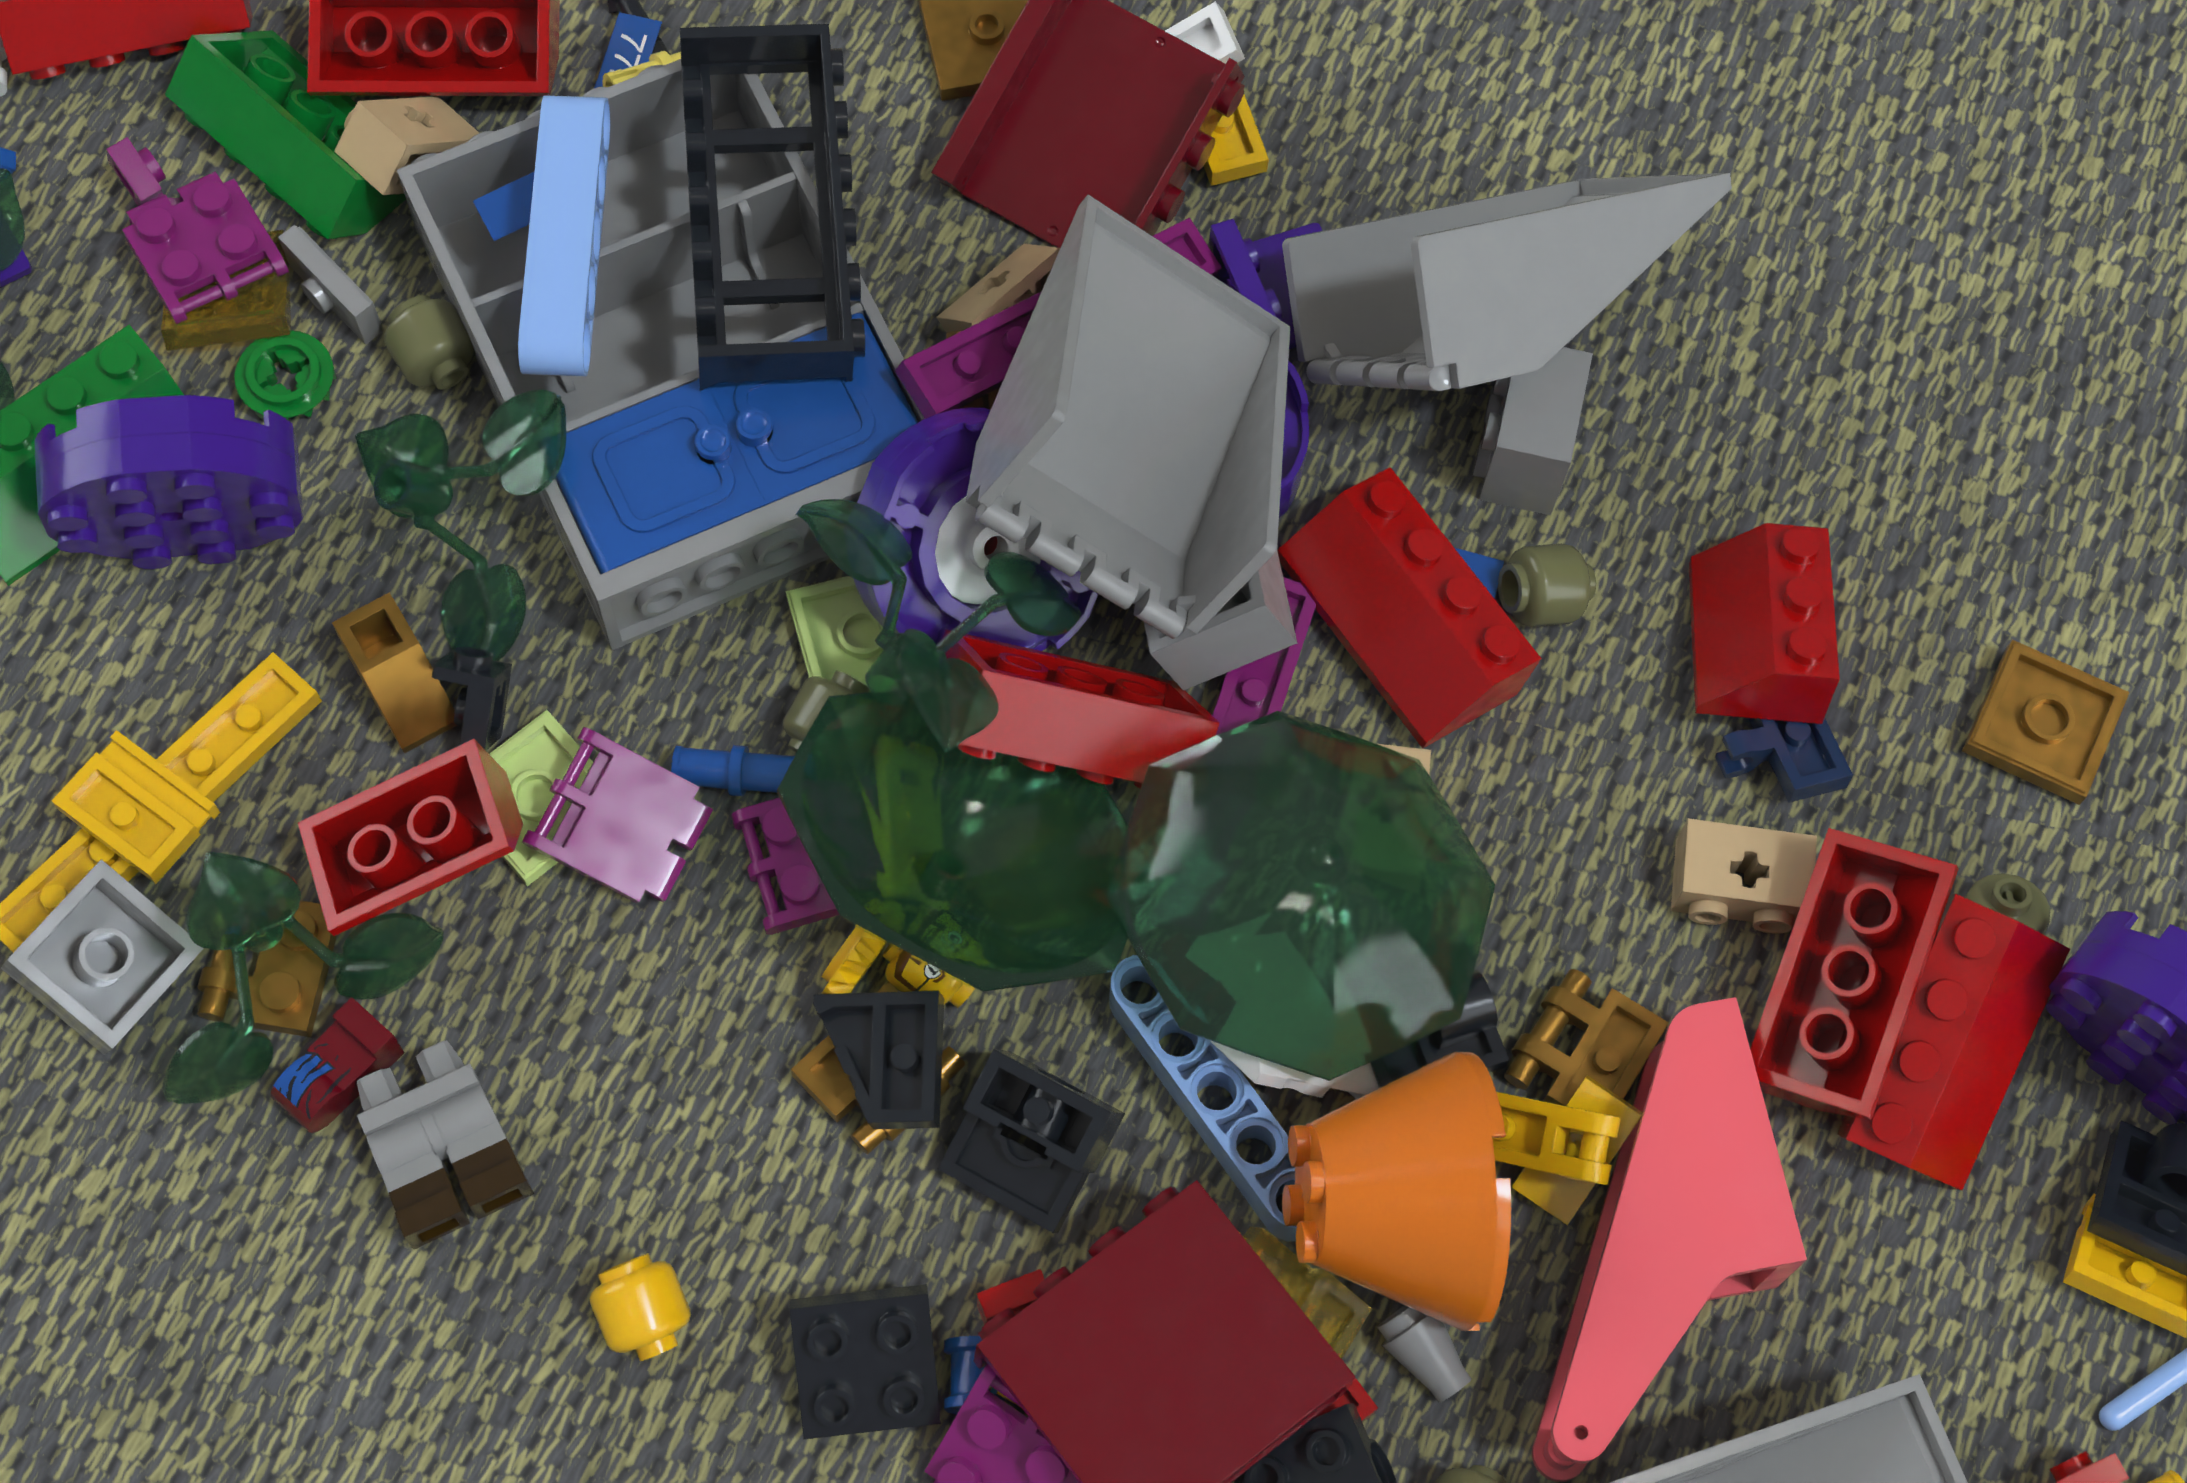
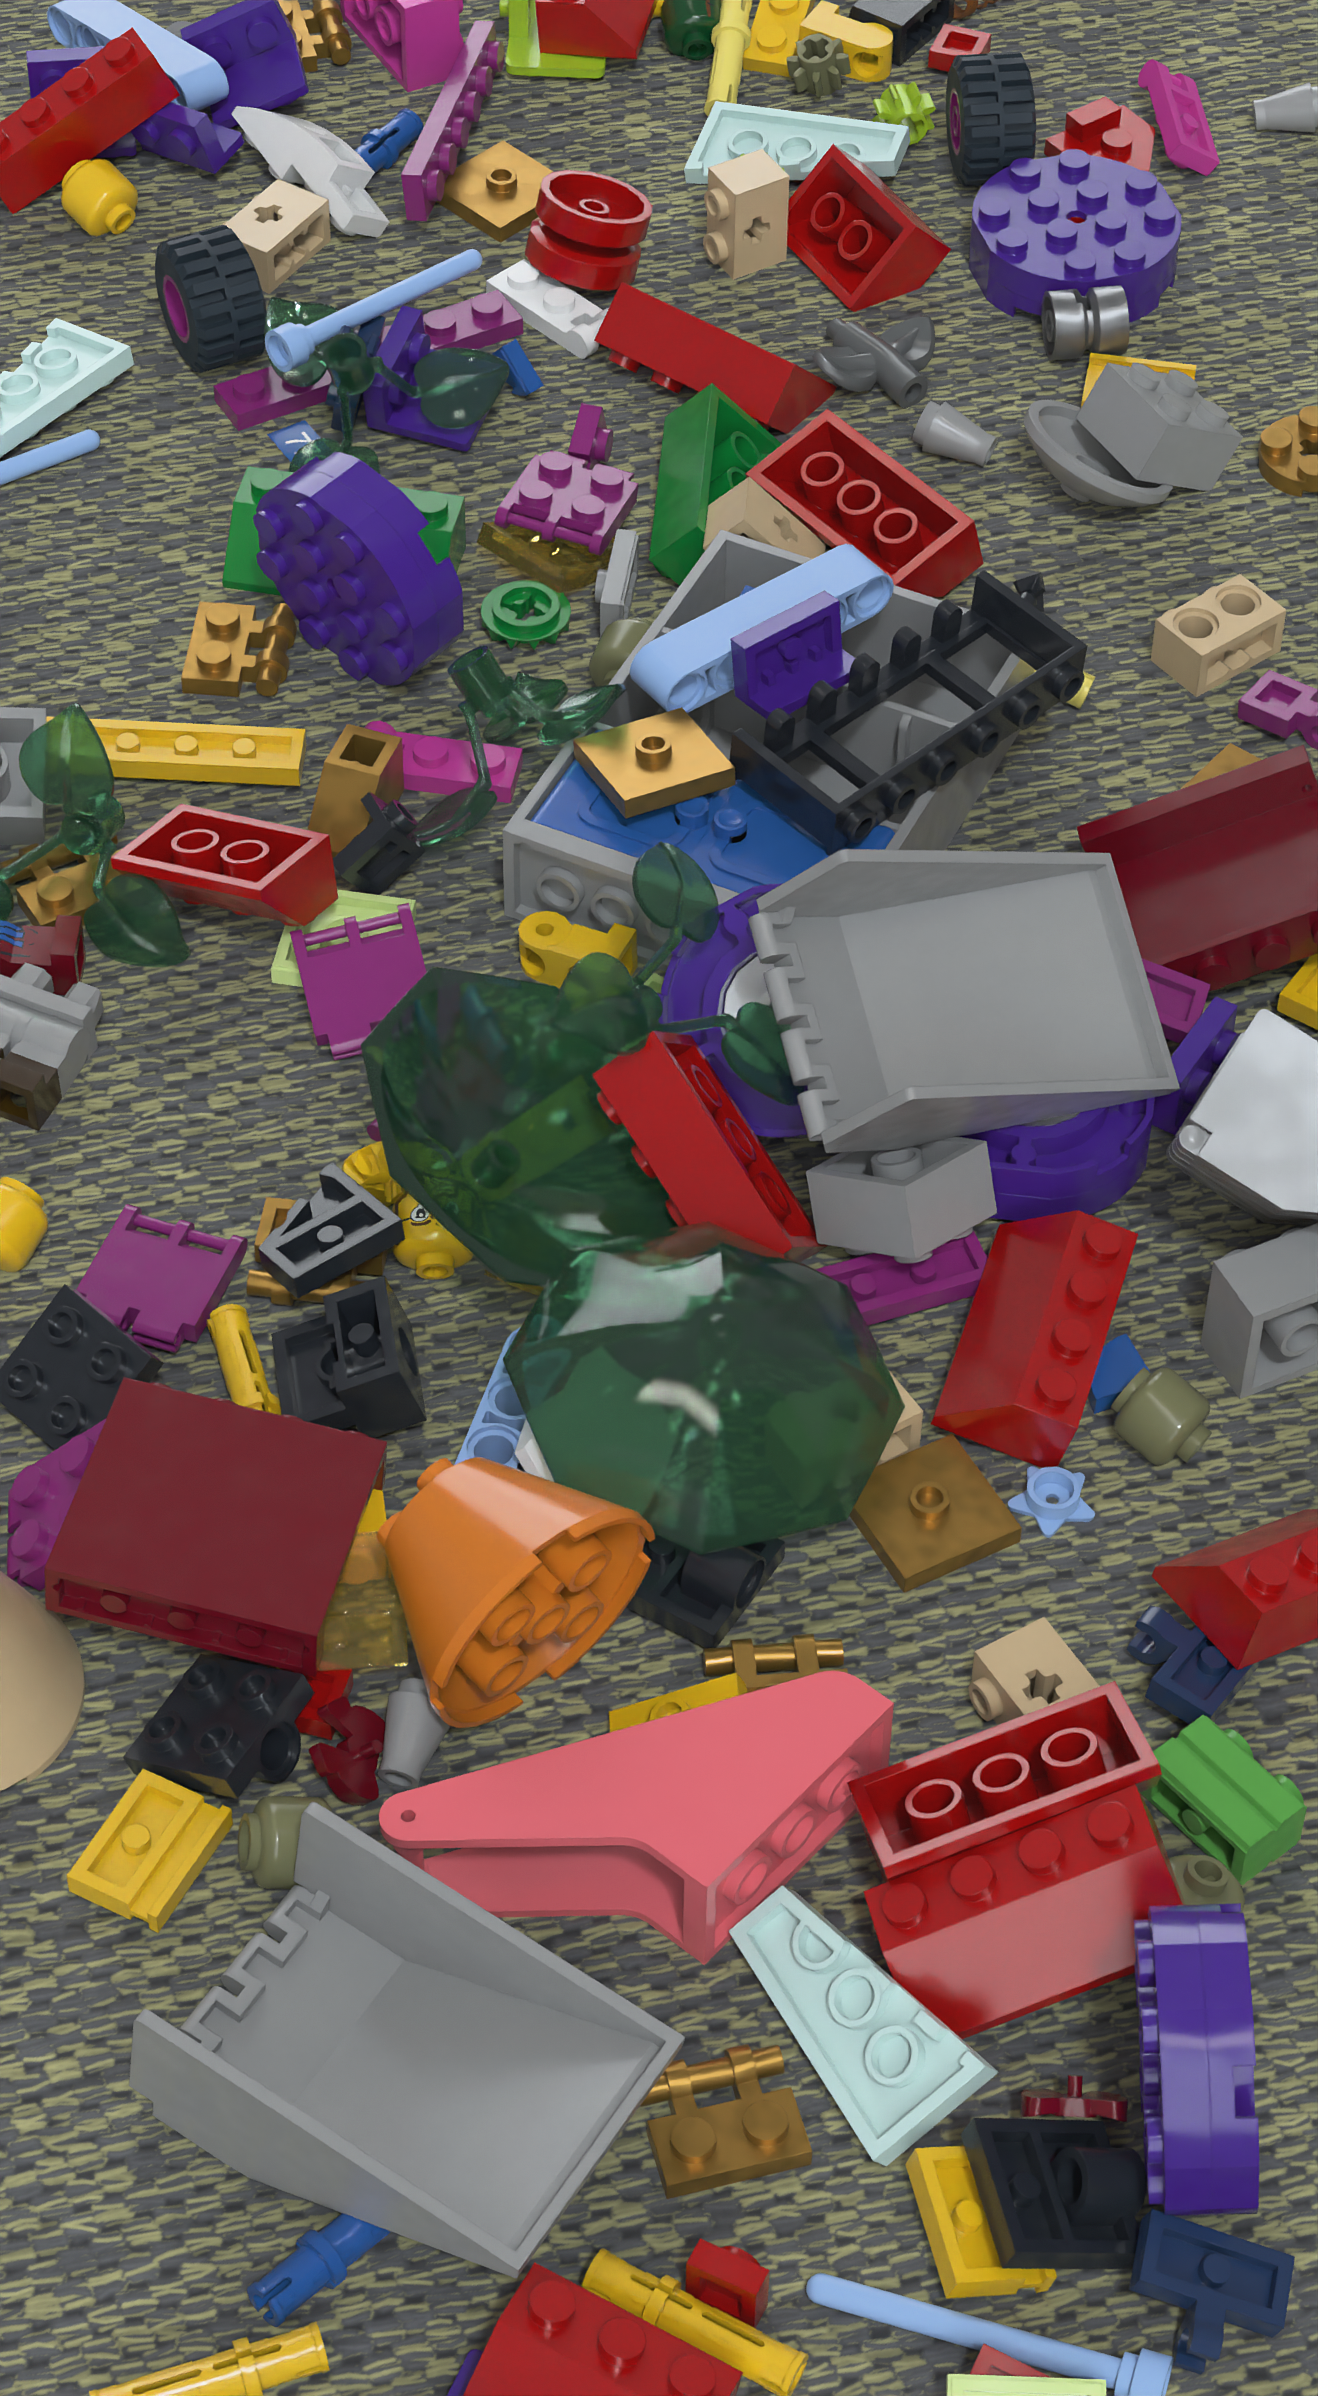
camera: 55 degrees right, 20 degrees down
yellow plate [51,730,221,884] -> none
yellow plate [1492,1091,1621,1185] -> none
none -> magenta plate [76,1204,248,1353]
none -> pearl gold plate [181,602,297,697]
none -> yellow pin [206,1304,282,1415]
none -> dark red piece [309,1696,386,1806]
none -> dark pink plate [364,721,523,803]
none -> yellow leg [518,911,638,1006]
none -> plate [573,707,735,818]
none -> pearl gold plate [640,2044,812,2199]
none -> light aqua wing [729,1885,999,2166]
none -> dark purple bracket [730,590,855,720]
none -> pearl gold plate [836,1434,1022,1593]
none -> light blue plate [1008,1466,1095,1538]
none -> dark red piece [1020,2075,1128,2122]
none -> bright green brick [1140,1715,1307,1885]

